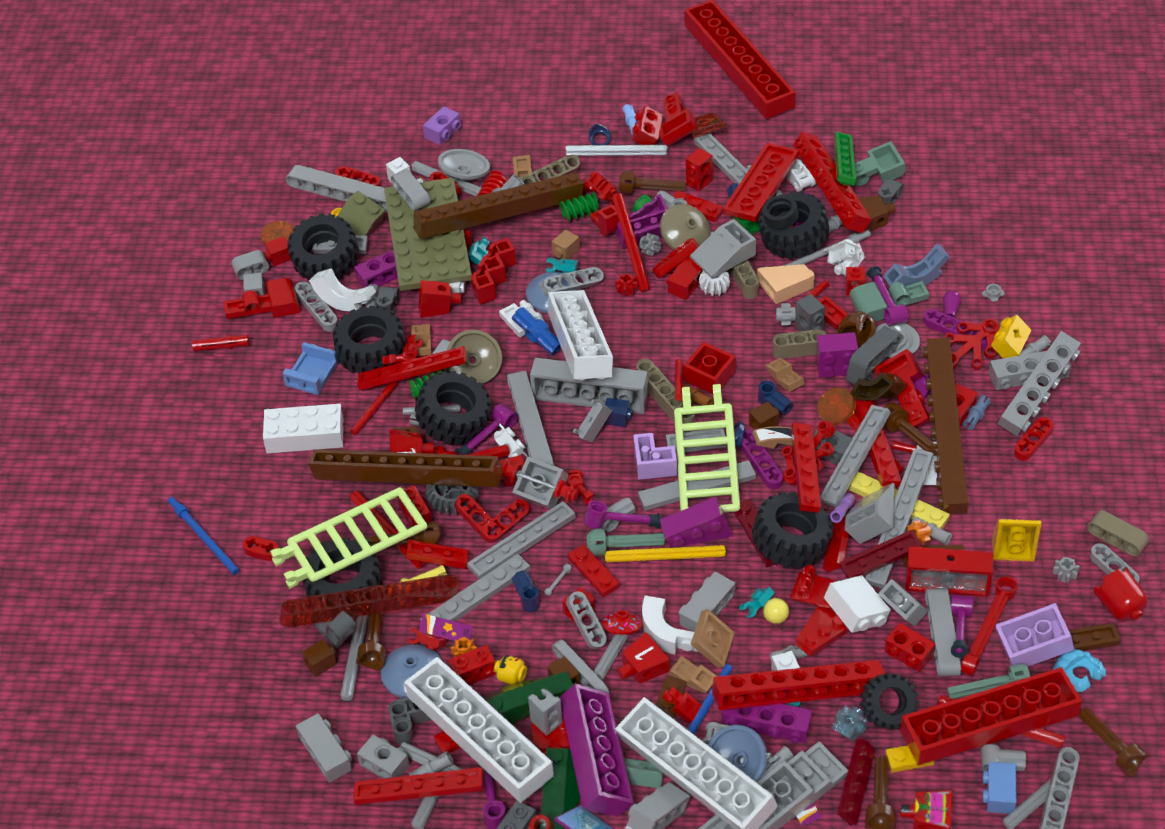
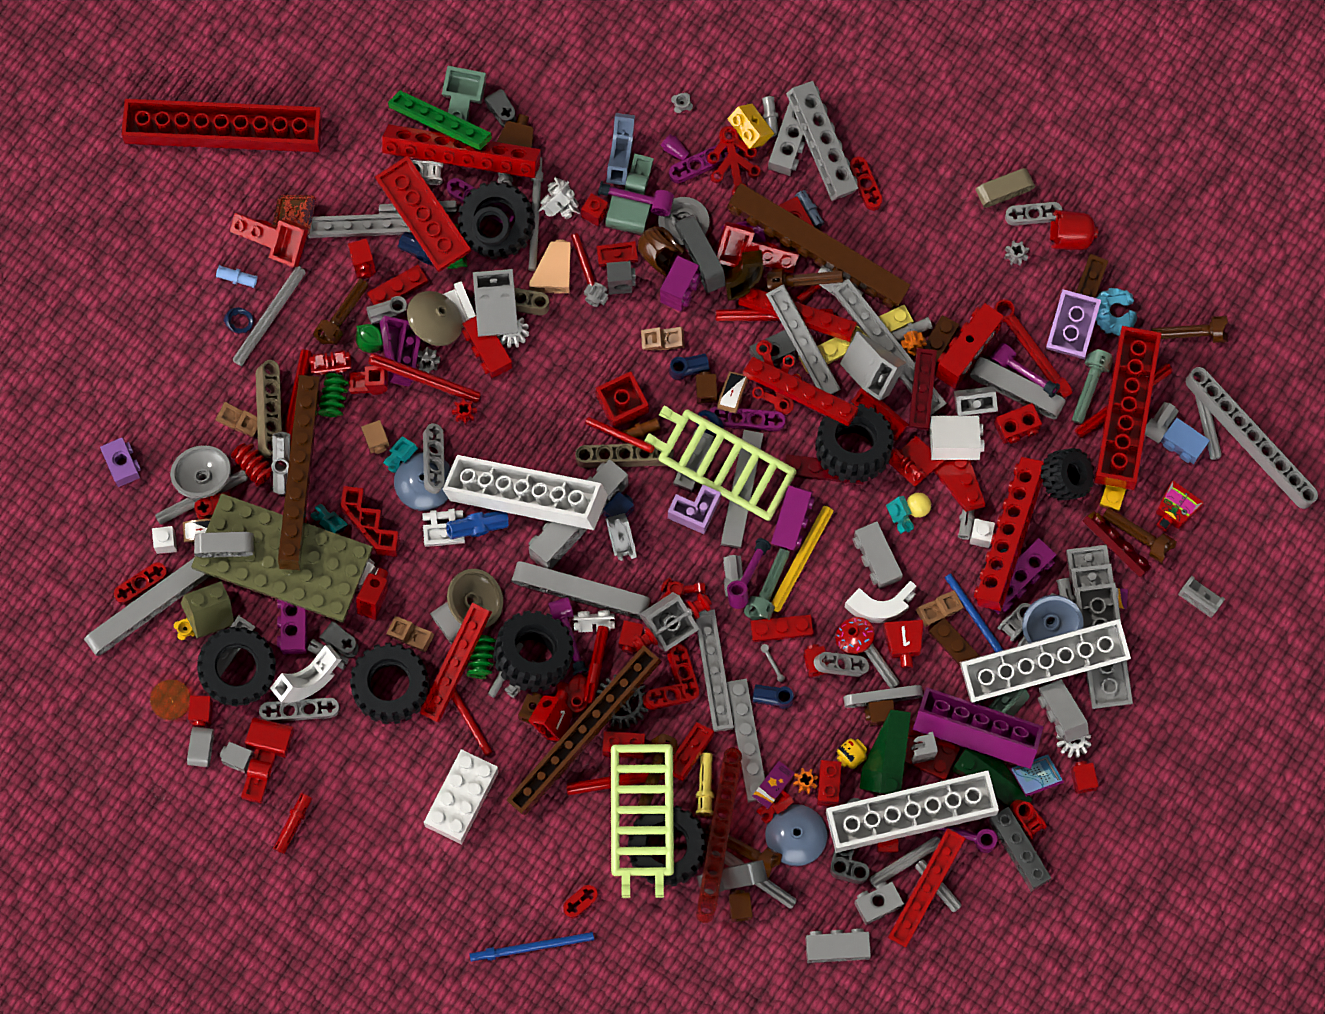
camera: 65 degrees left, 25 degrees up
medium blue panel [282,342,338,395] -> none
red piece [382,334,423,364] -> none
light grey pin [409,751,454,775] -> none
red brick [632,106,663,145] -> none
red beam [652,238,699,278] -> none
red plate [662,687,702,723] -> none
medium nougat plate [691,609,735,668] -> none
dark tan beam [772,330,827,359] -> none
clear orange tile [817,387,856,425] -> none
medium lavender piece [830,493,856,523] -> none
clear light blue brick [831,705,868,742] -> none
yellow slope [992,519,1041,561] -> none

